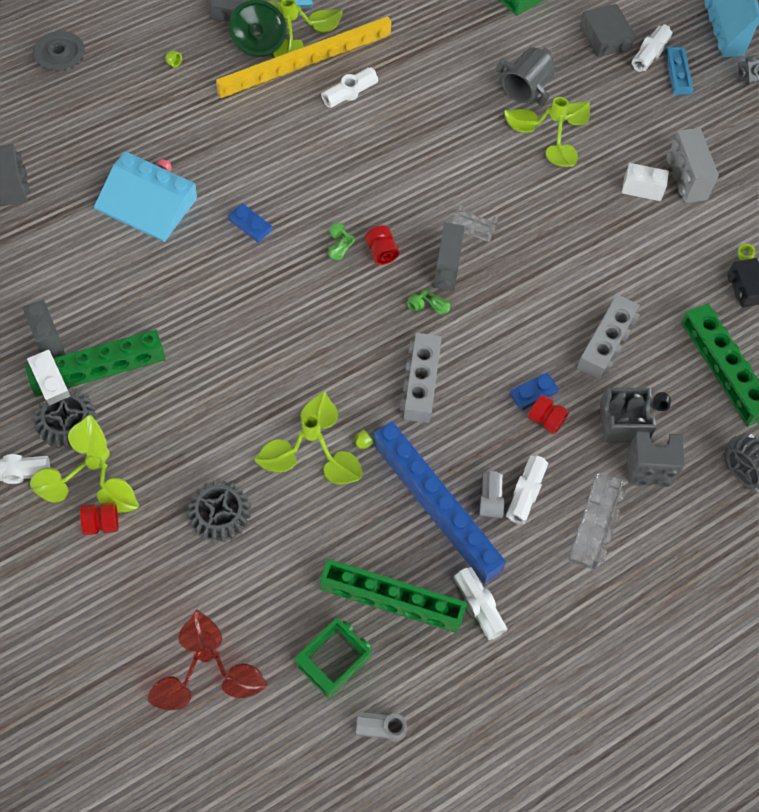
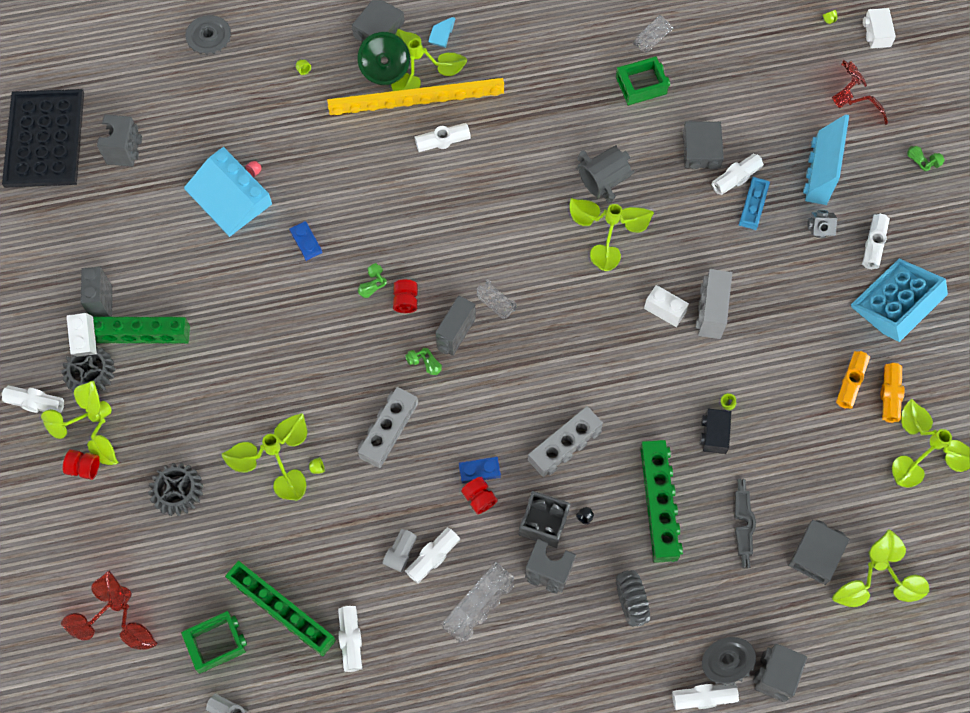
camera: 25 degrees right, 5 degrees up
blue brick [373,421,506,584] -> none

